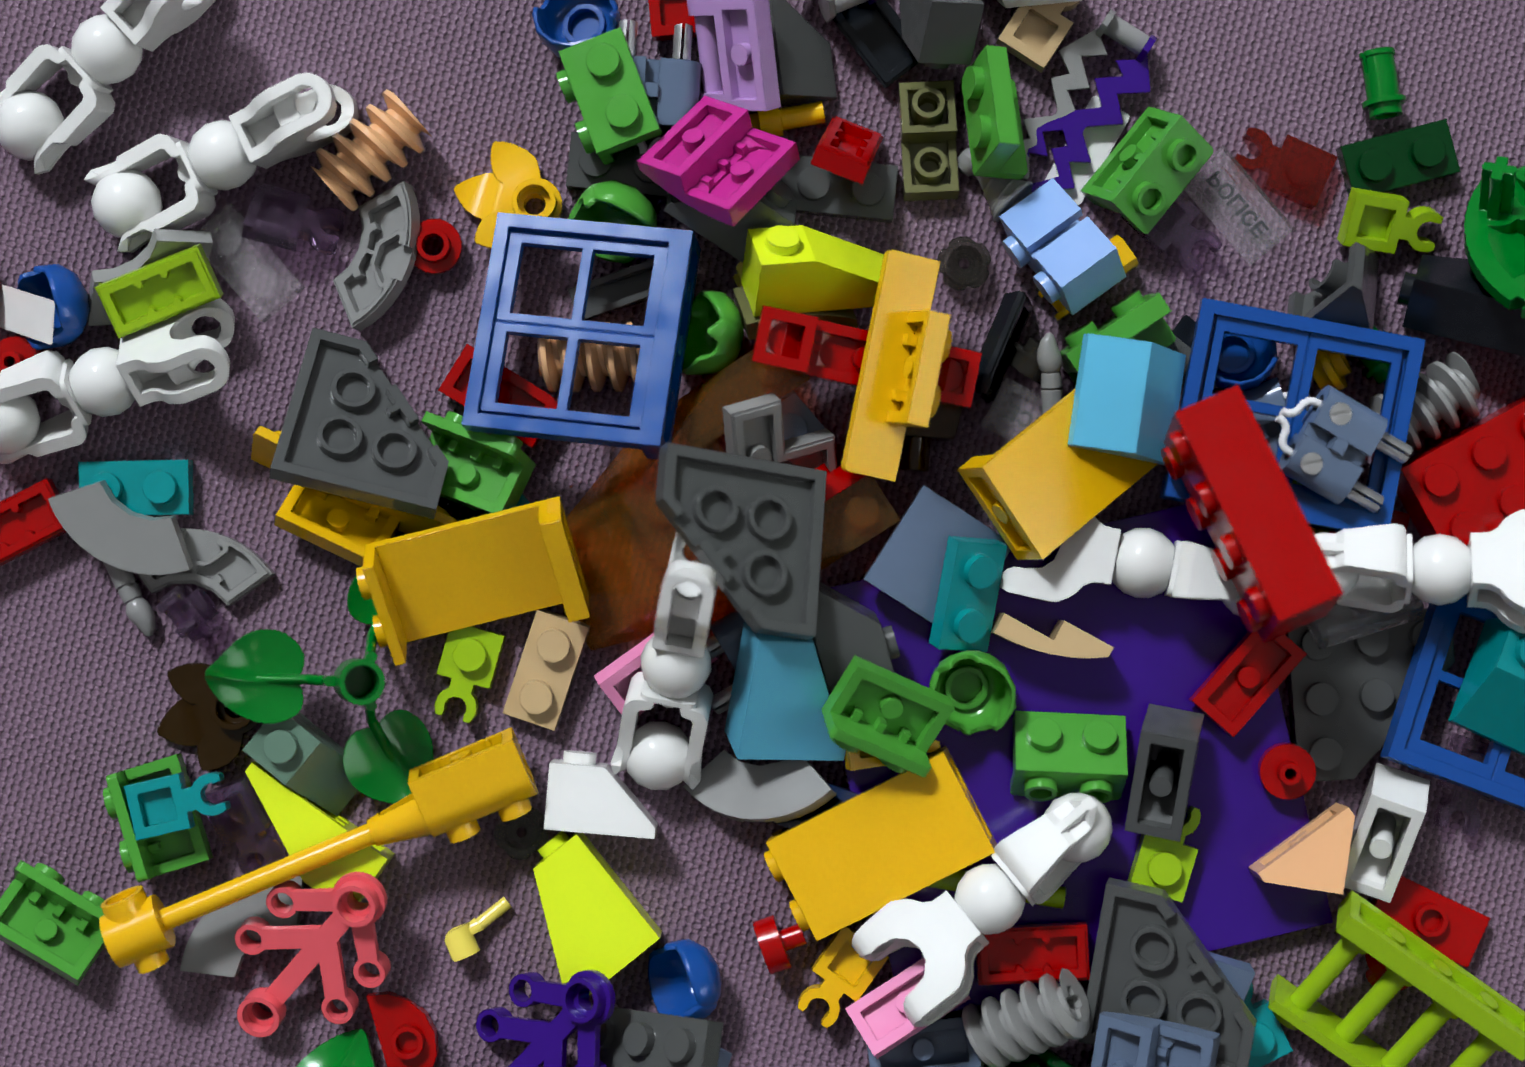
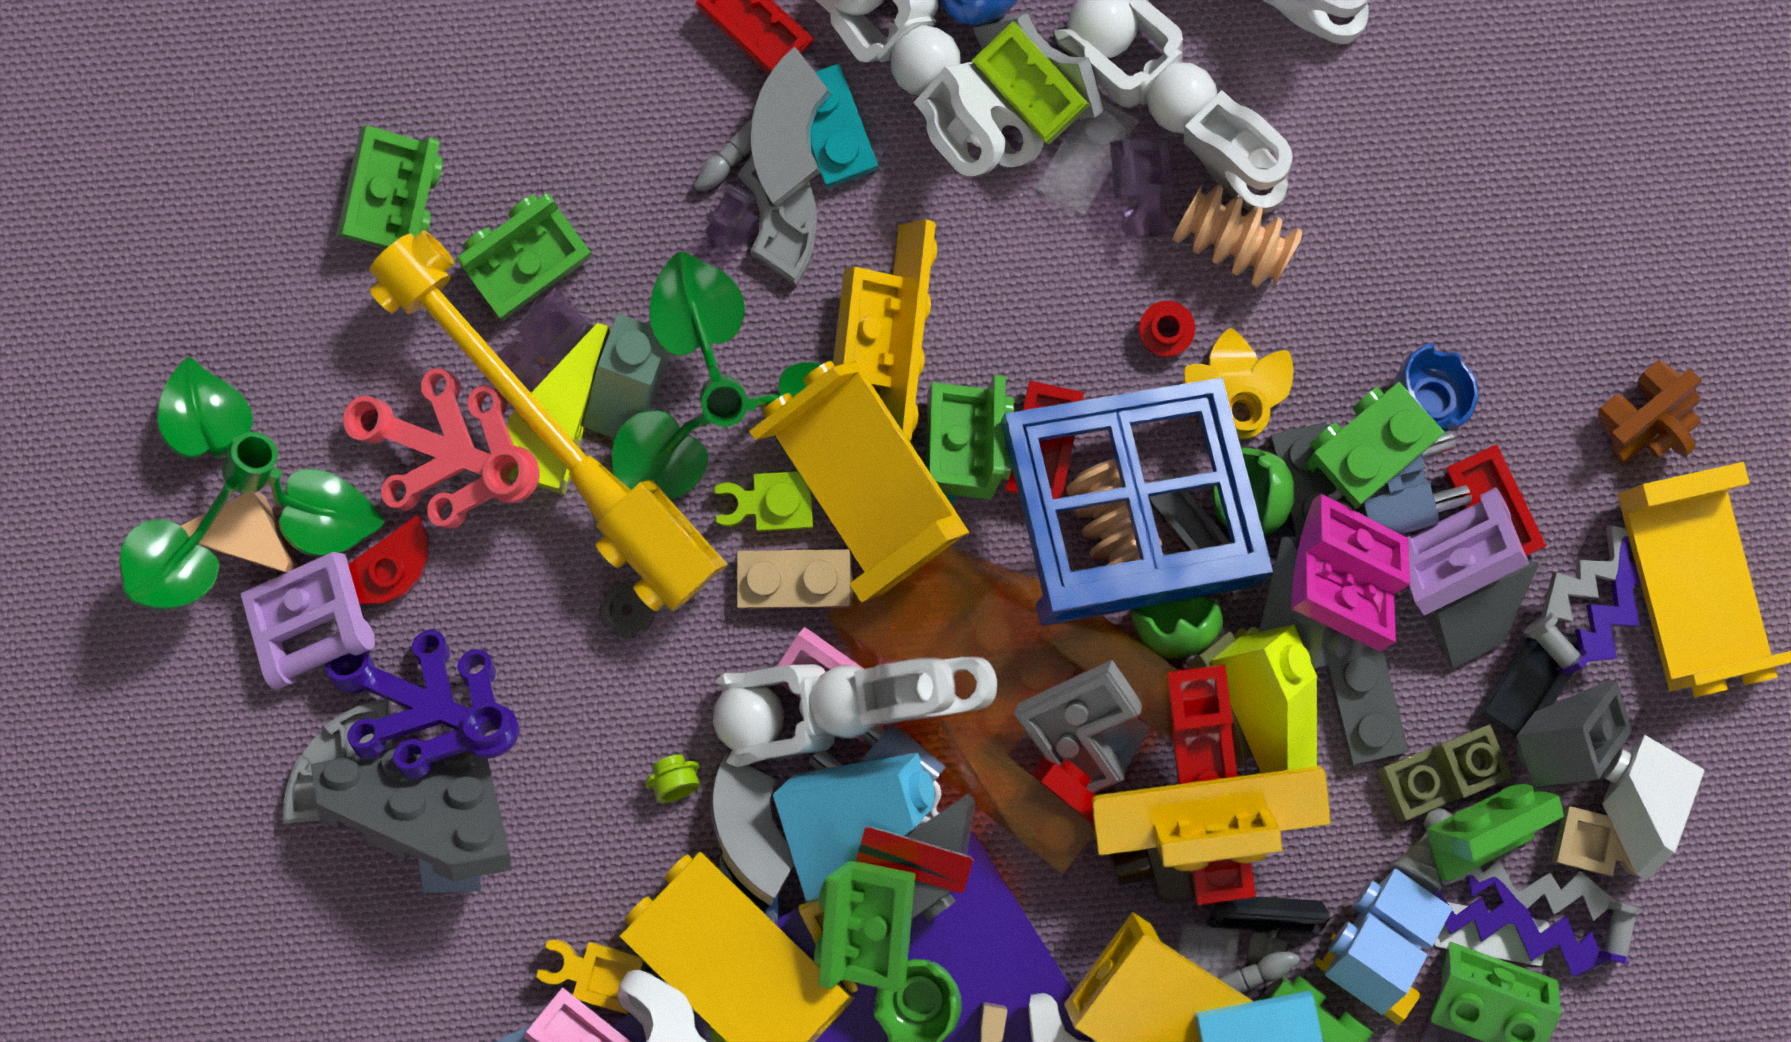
camera: 70 degrees right, 5 degrees down
teal plate [124,772,231,841] -> none
dark brown plate [157,663,258,771] -> none
light grey tile [180,876,305,978] -> none
dark grey plate [269,328,449,519] -> none
light grey tile [333,181,420,331] -> none
light yellow hand [445,897,512,962] -> none
neon yellow slope [533,831,662,995] -> none
white slope [544,750,658,839] -> none
blue hair [648,939,722,1019] -> none
dark grey plate [655,442,827,641] -> none
yellow bar [749,101,826,137] -> none
red tile [753,915,807,975] -> none
red plate [810,116,883,185] -> none
sand blue slope [863,485,1011,623] -> none
teal plate [929,536,1007,652] -> none
clear smoke plate [937,237,991,291] -> none
none -> lime plate [645,755,700,803]
none -> red sticker [856,826,974,893]

